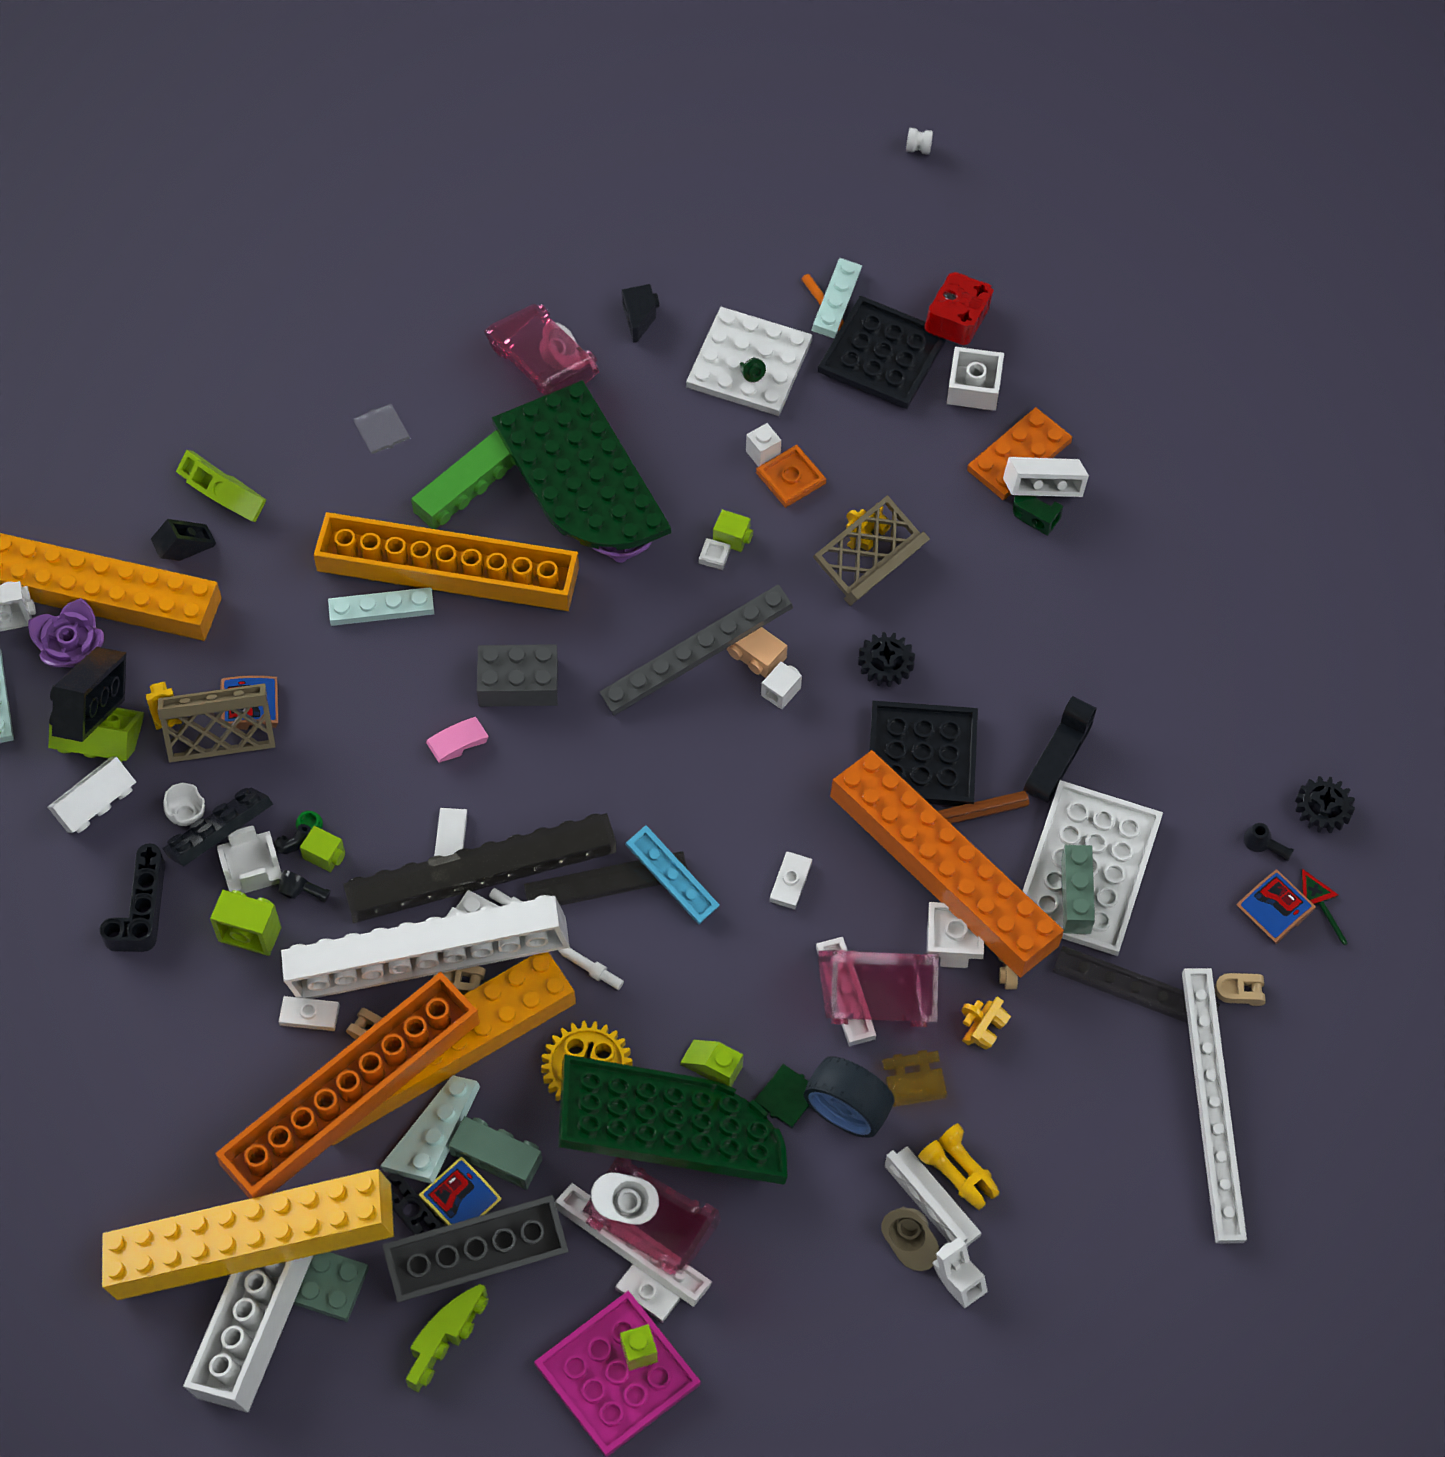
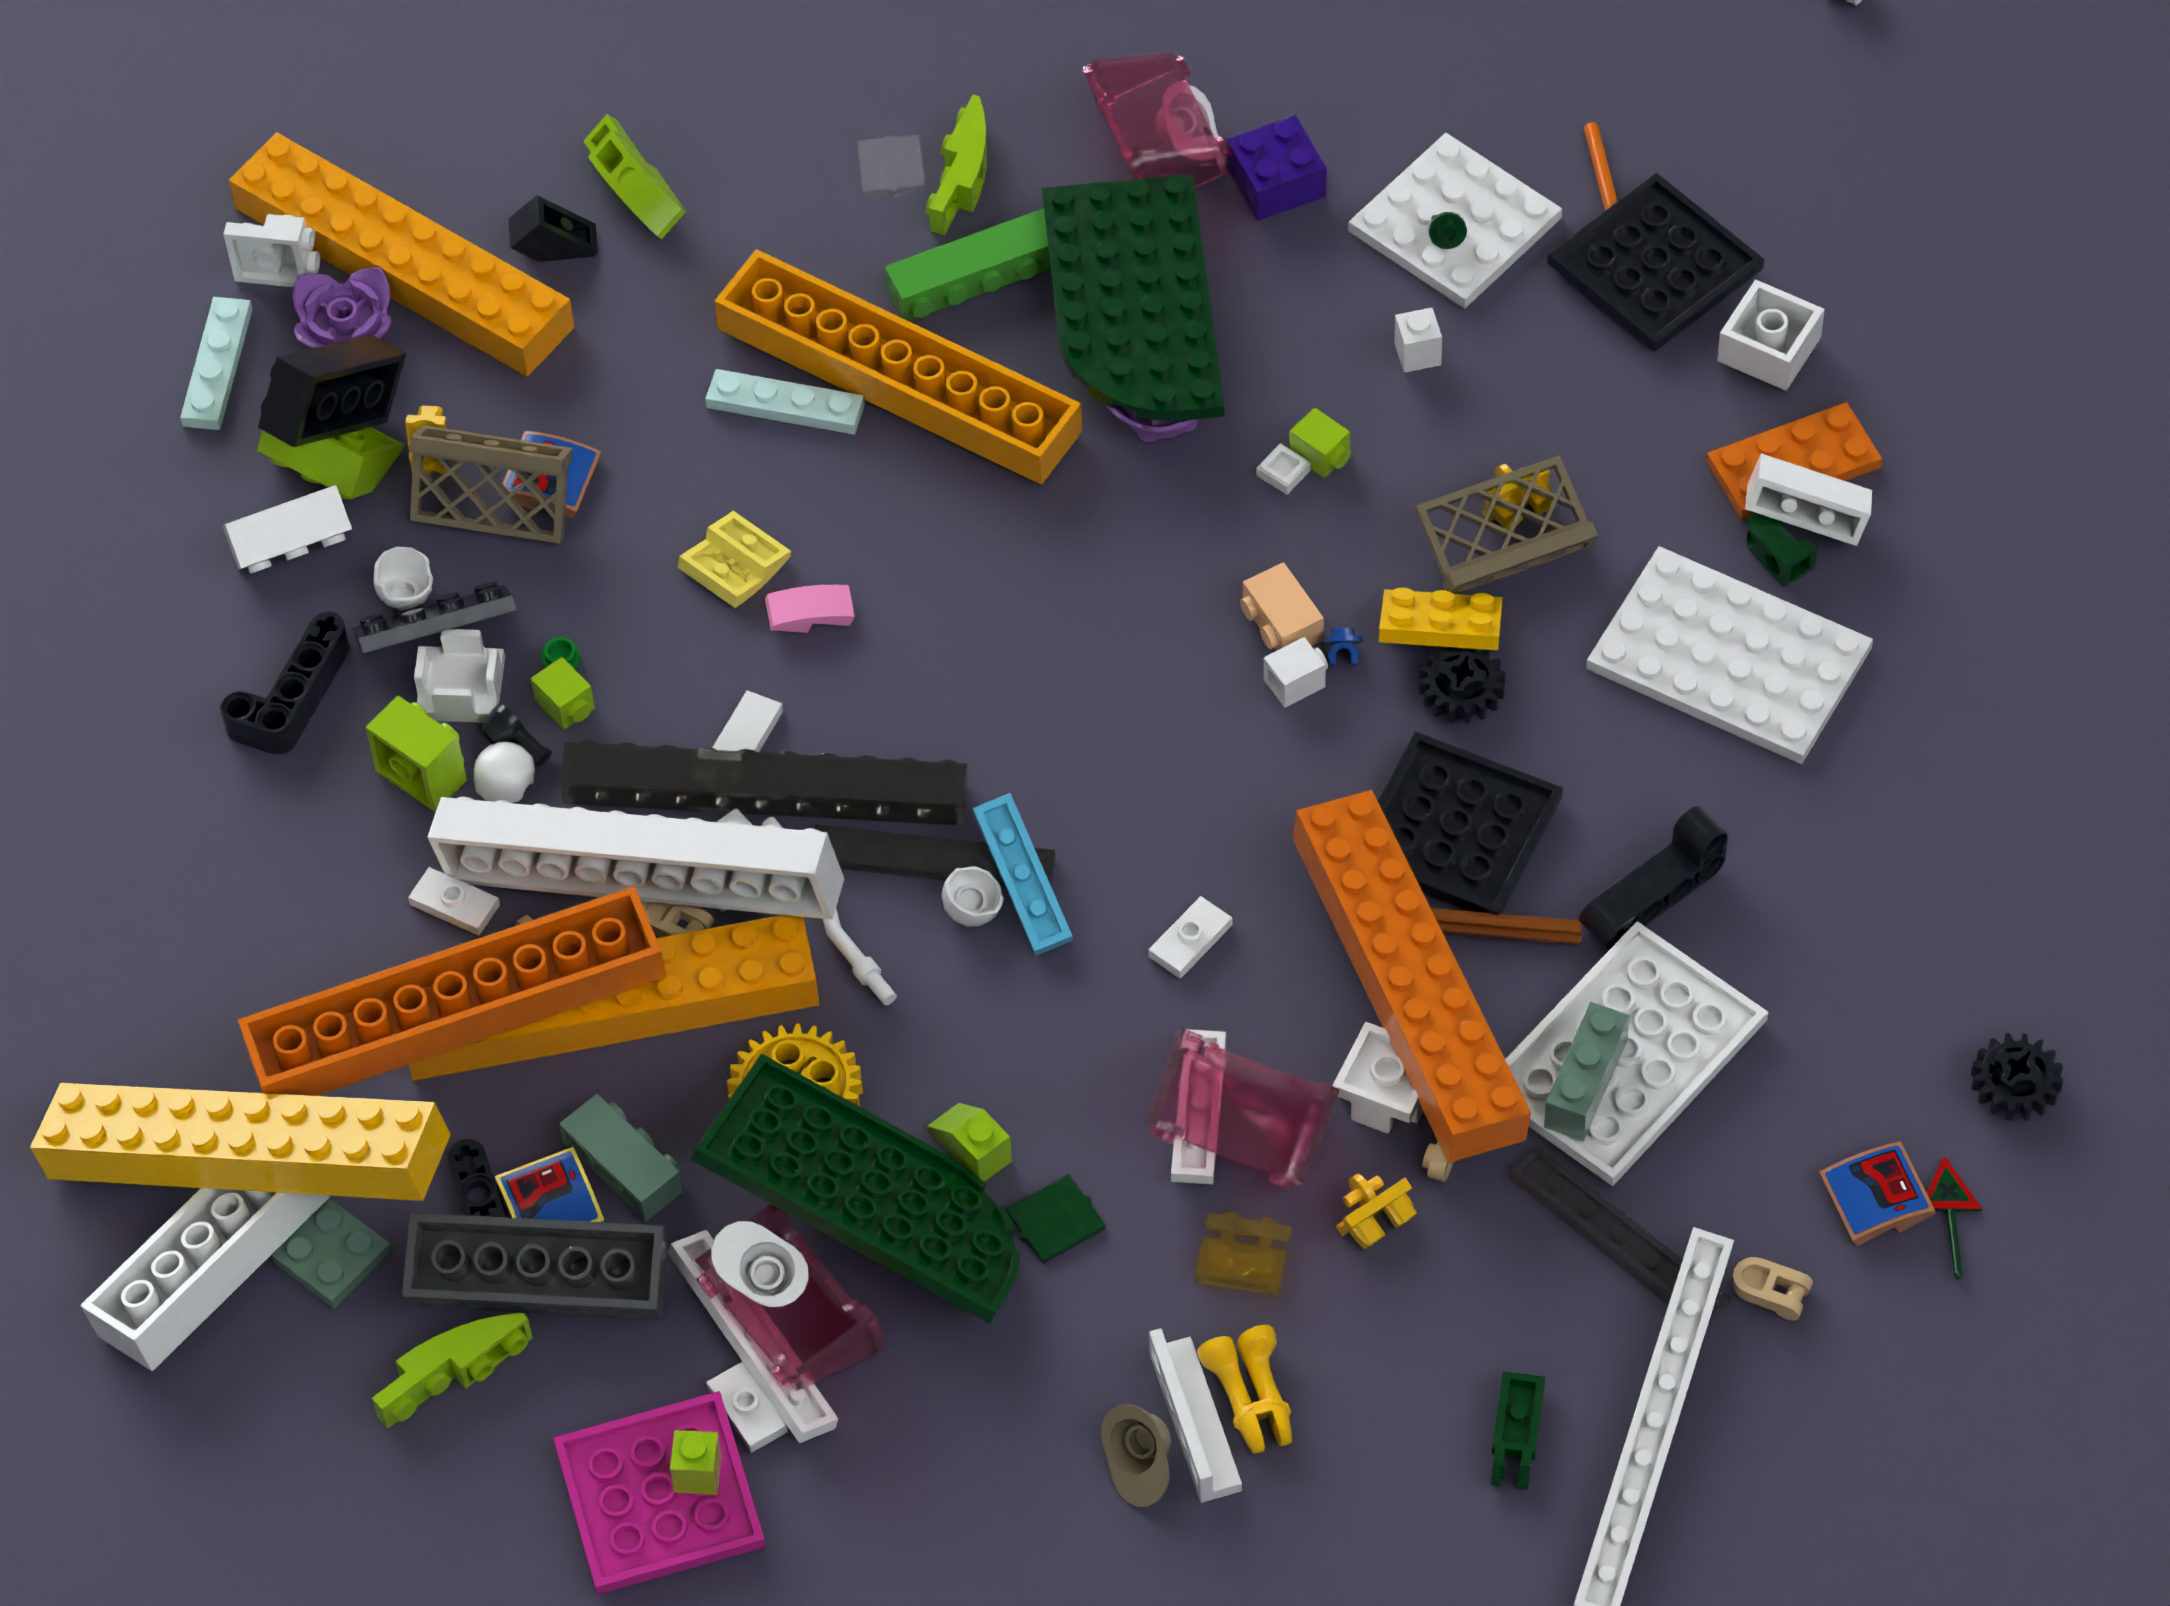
camera: 25 degrees right, 5 degrees down
black arm [275,824,311,855] -> none
light aqua wing [380,1075,480,1184] -> none
dark grey brick [477,644,558,707] -> none
dark grey plate [600,584,793,716] -> none
black slope [622,284,660,343] -> none
orange tile [756,445,826,508] -> none
black wheel [804,1056,895,1138] -> none
light aqua plate [811,258,862,339] -> none
red axle [924,272,994,345] -> none
white brick [933,1237,988,1308] -> none
black bar [1244,823,1294,861] -> none
none -> white hair [474,741,535,803]
none -> light yellow slope [677,511,791,608]
none -> lime slope [926,94,987,236]
none -> white hair [941,866,1004,927]
none -> dark purple brick [1227,114,1327,221]
none -> blue plate [1323,628,1363,666]
none -> yellow plate [1378,588,1503,650]
none -> dark green hinge [1491,1371,1546,1490]
none -> white plate [1586,546,1873,764]

